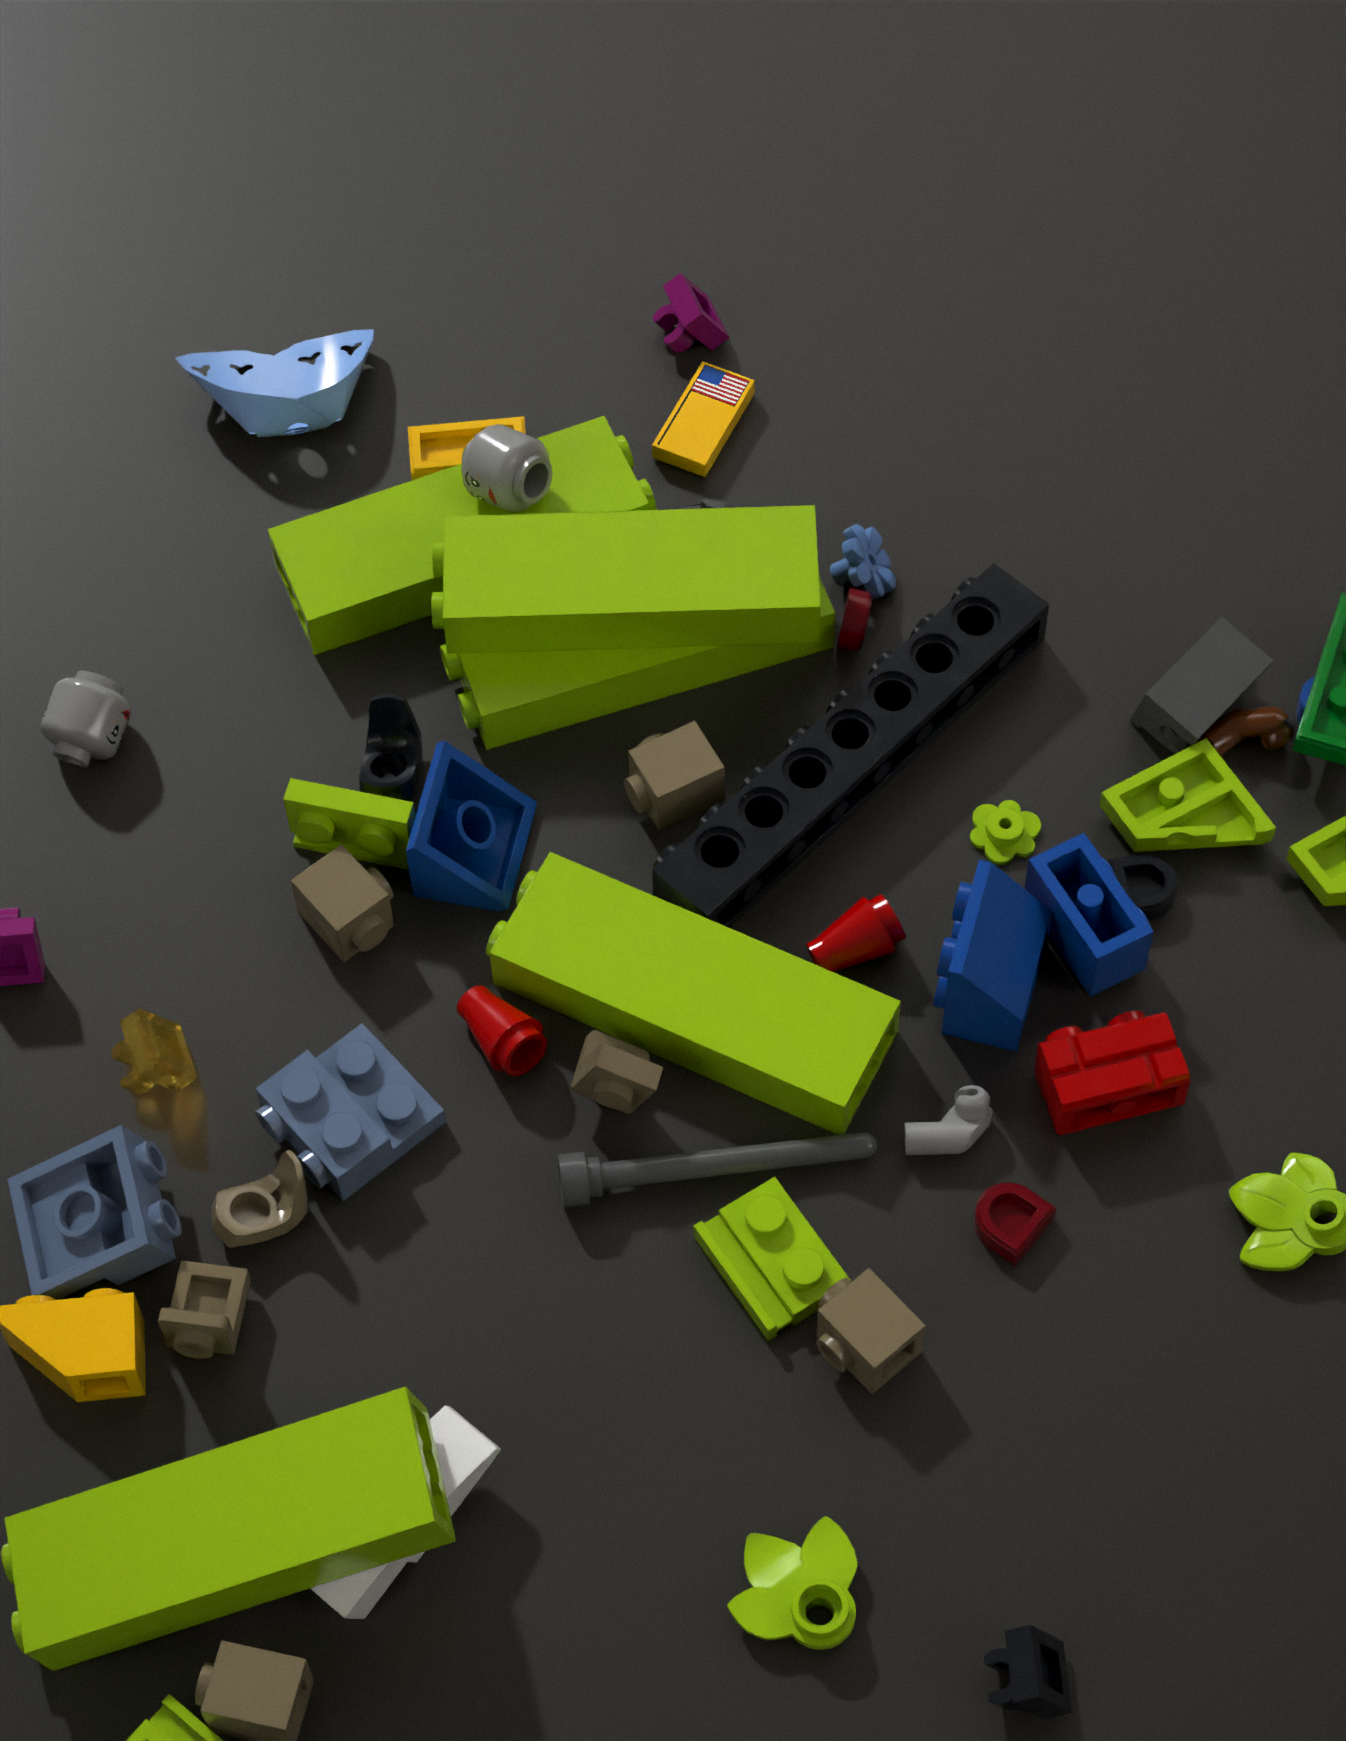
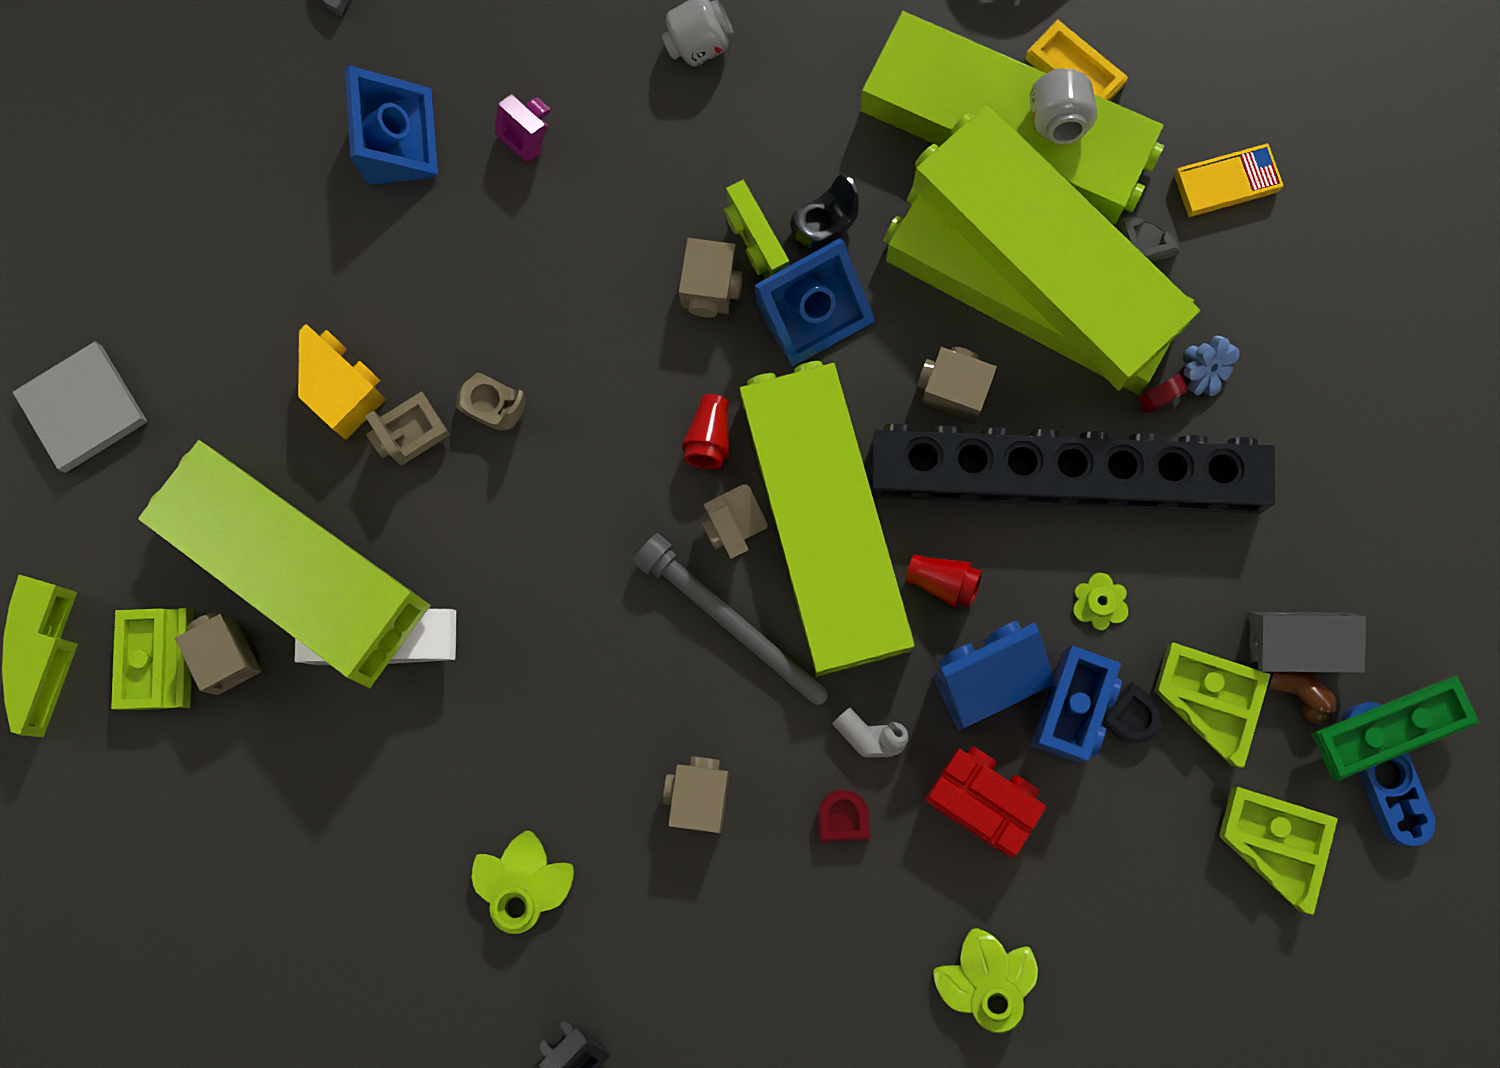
camera: 55 degrees right, 20 degrees up
sand blue plate [7,1125,182,1300] -> none
clear yellow tile [111,1008,197,1093] -> none
sand blue plate [255,1023,446,1201] -> none
magenta tile [652,273,730,353] -> none
lime plate [693,1177,851,1341] -> none

